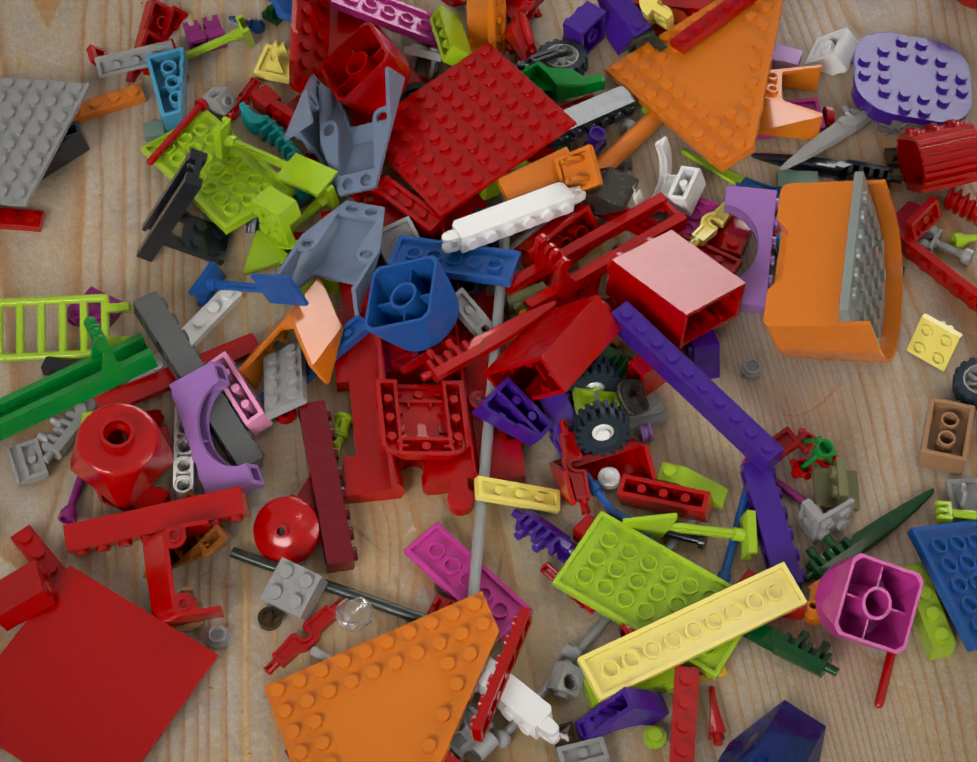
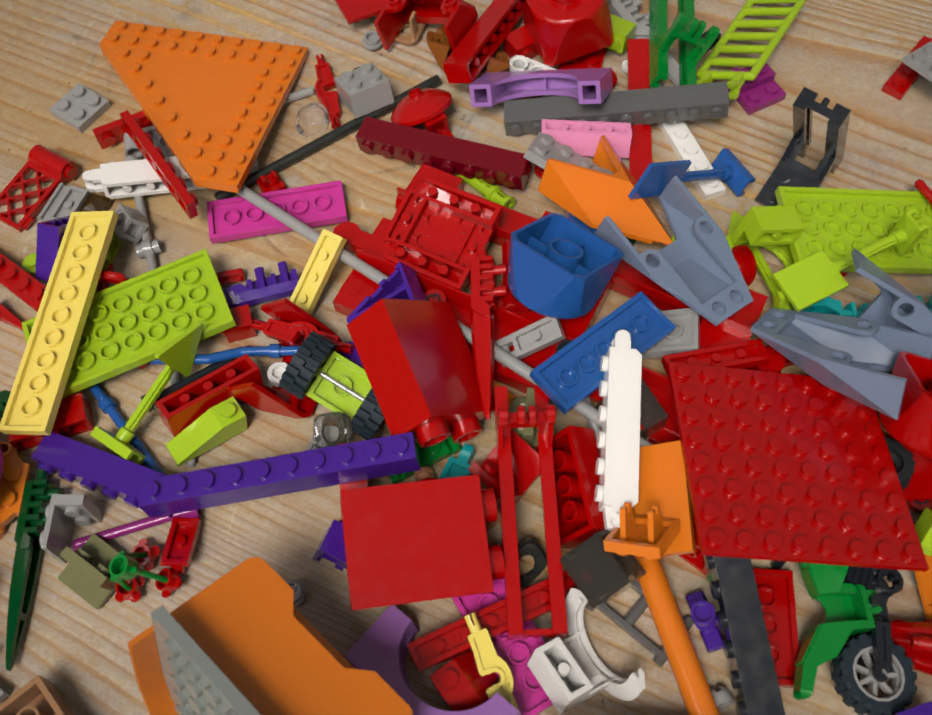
camera: 125 degrees right, 5 degrees up
medium lavender bush [638,423,654,443] -> none

